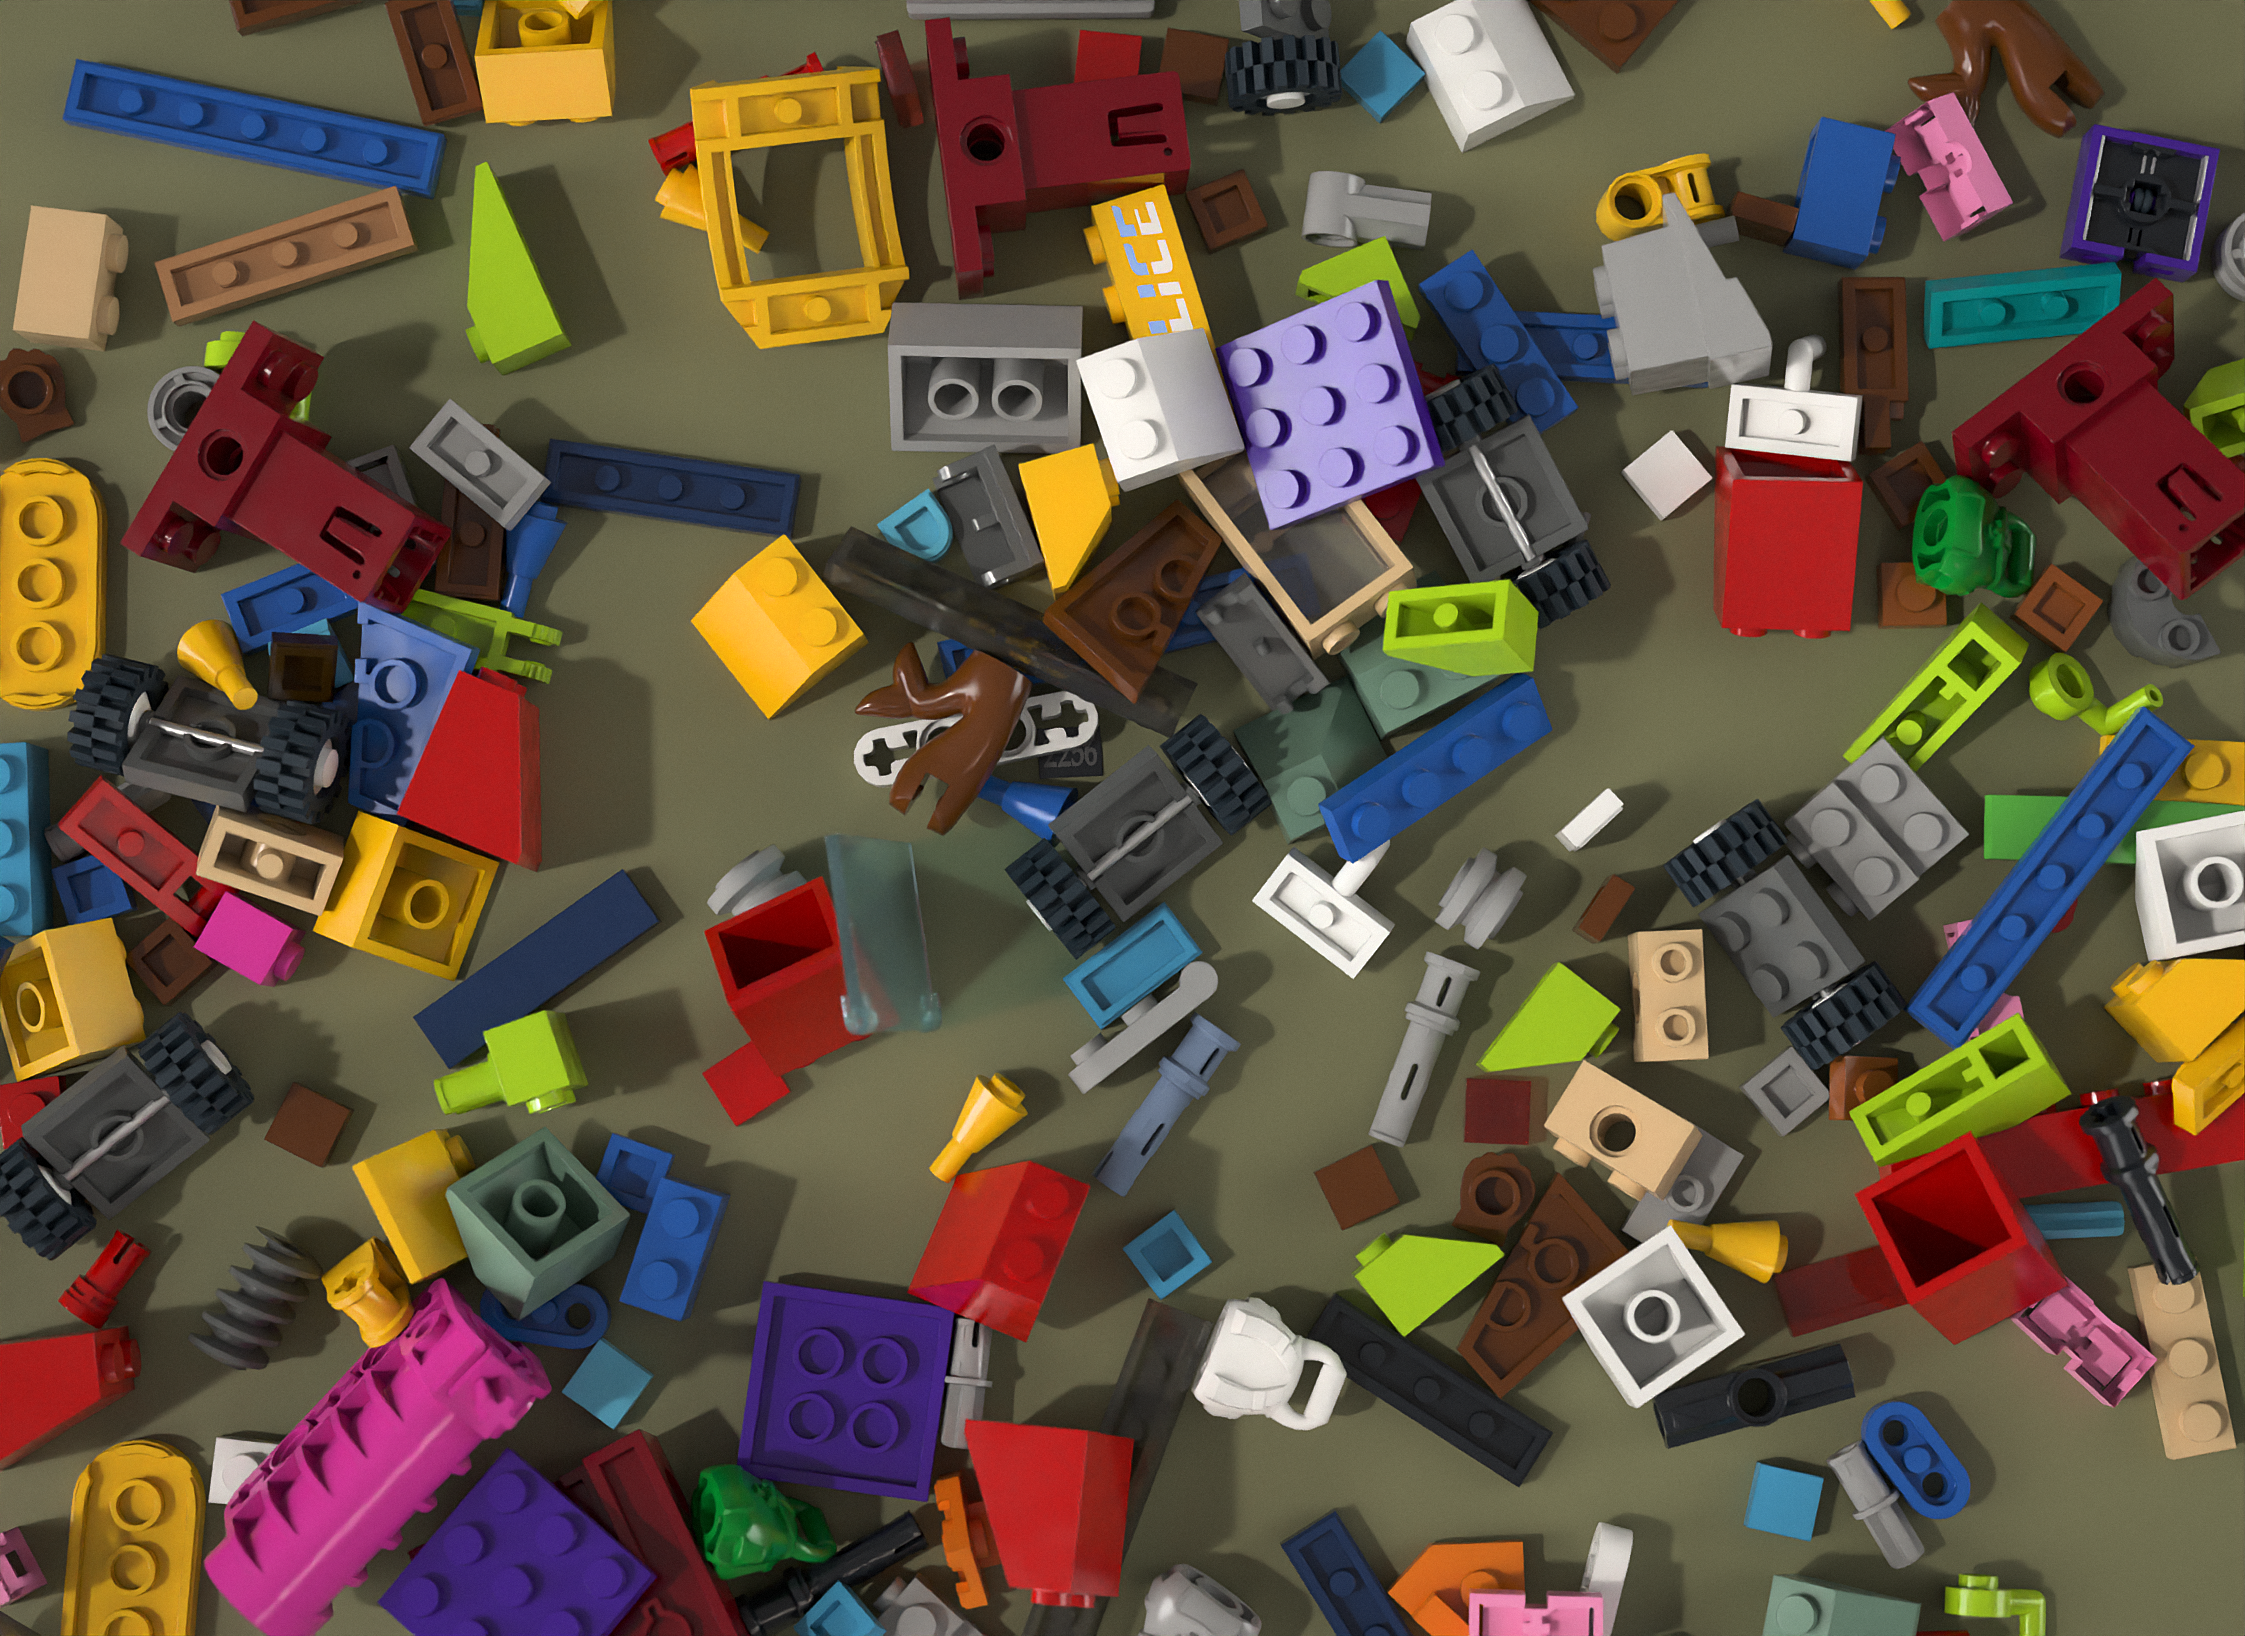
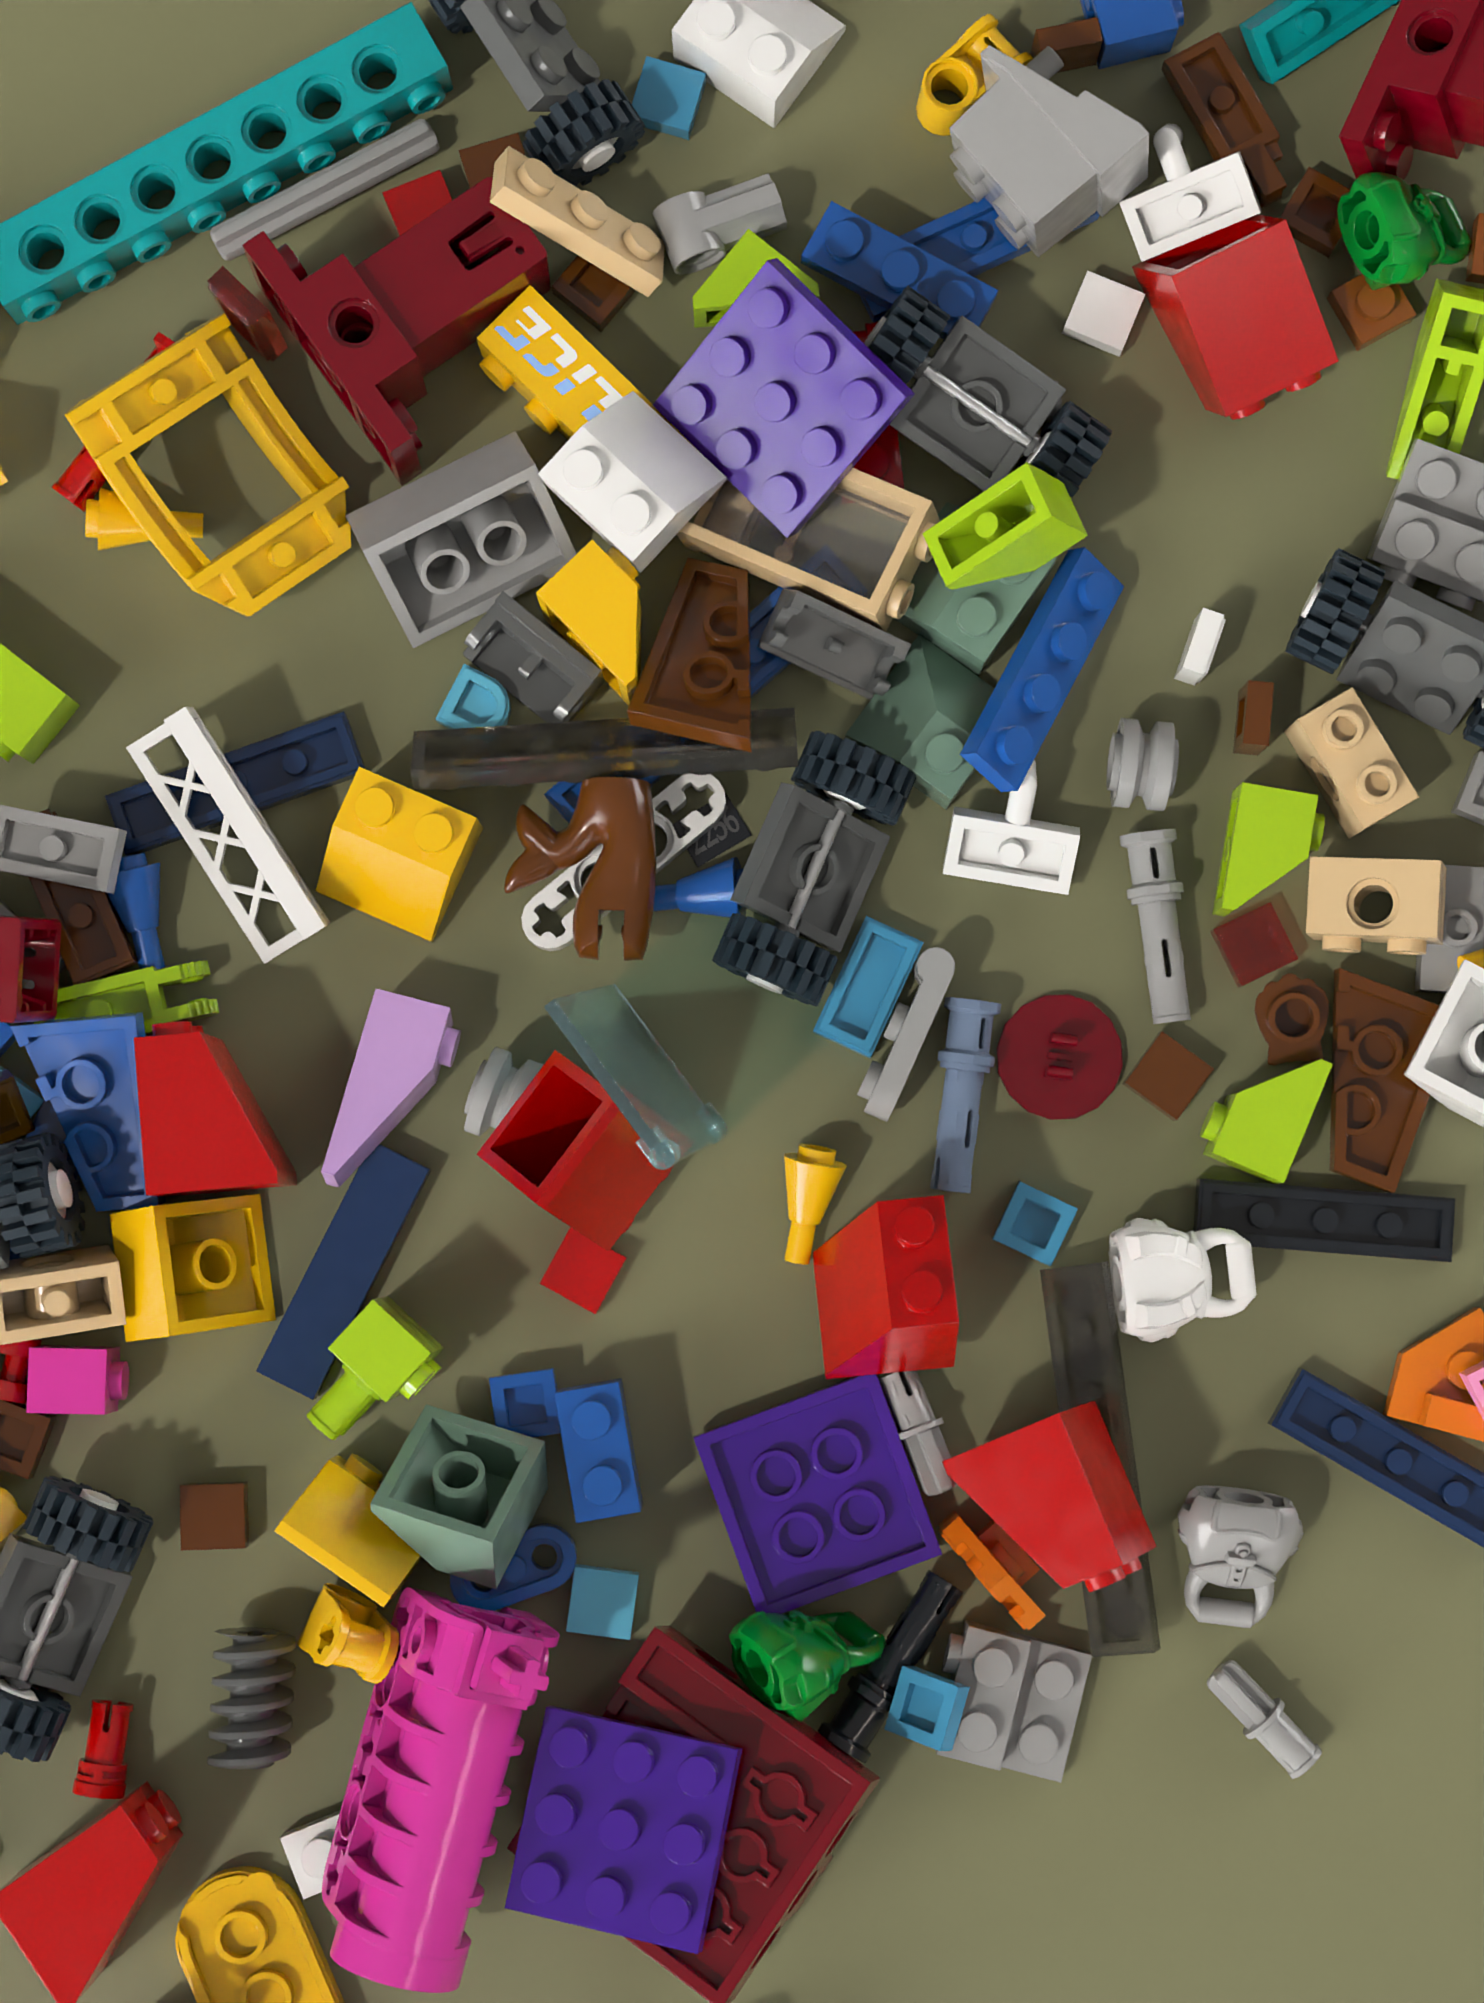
camera: 30 degrees left, 0 degrees up
none -> white fence [126,706,331,964]
none -> lavender slope [321,988,461,1188]
none -> tan plate [490,146,665,297]
none -> dark red piece [996,994,1123,1120]

